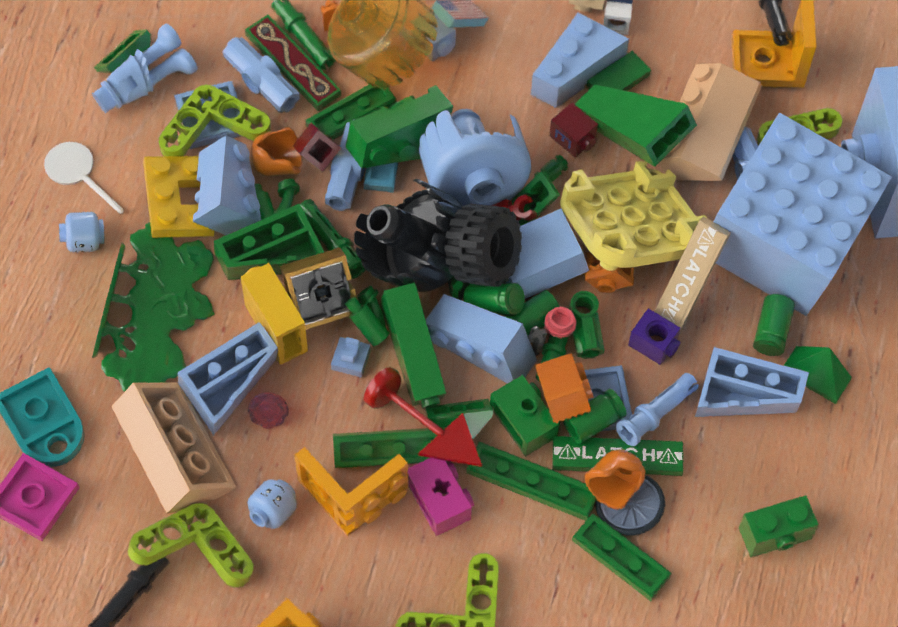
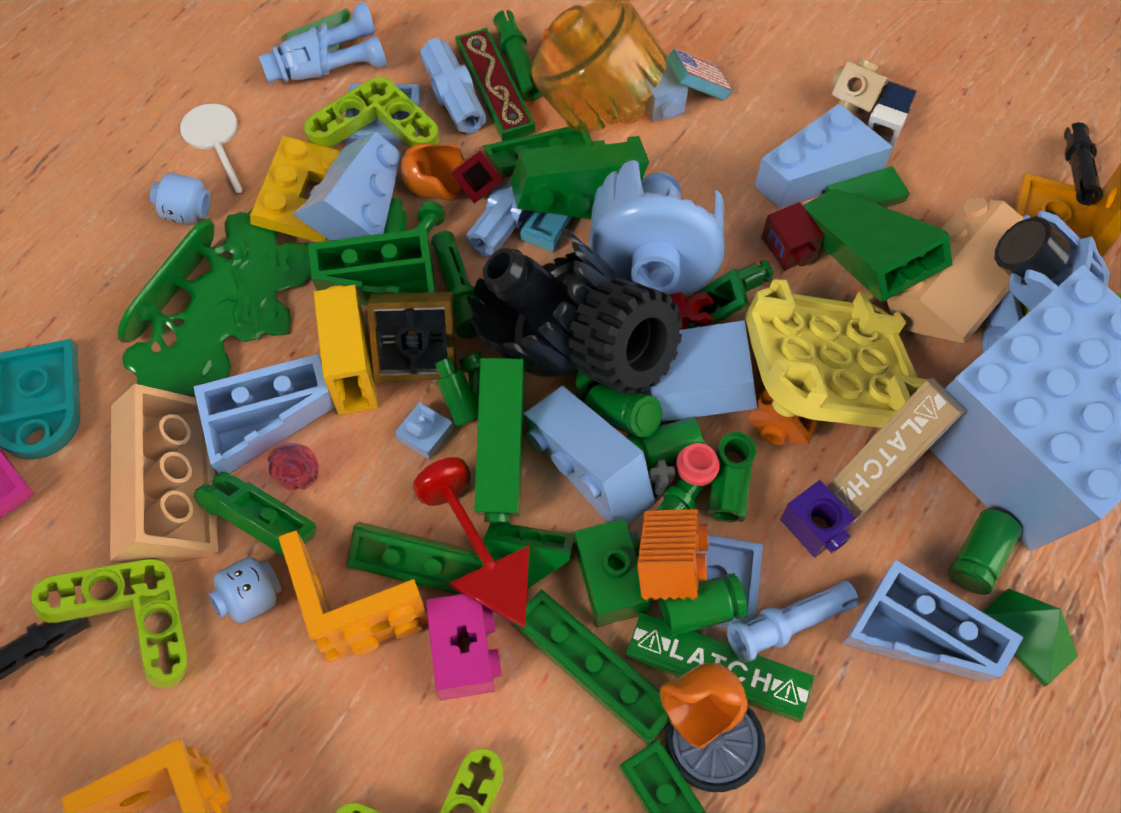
camera: 20 degrees right, 0 degrees up
none -> green hinge [194,471,317,556]
none -> piece [995,211,1110,310]

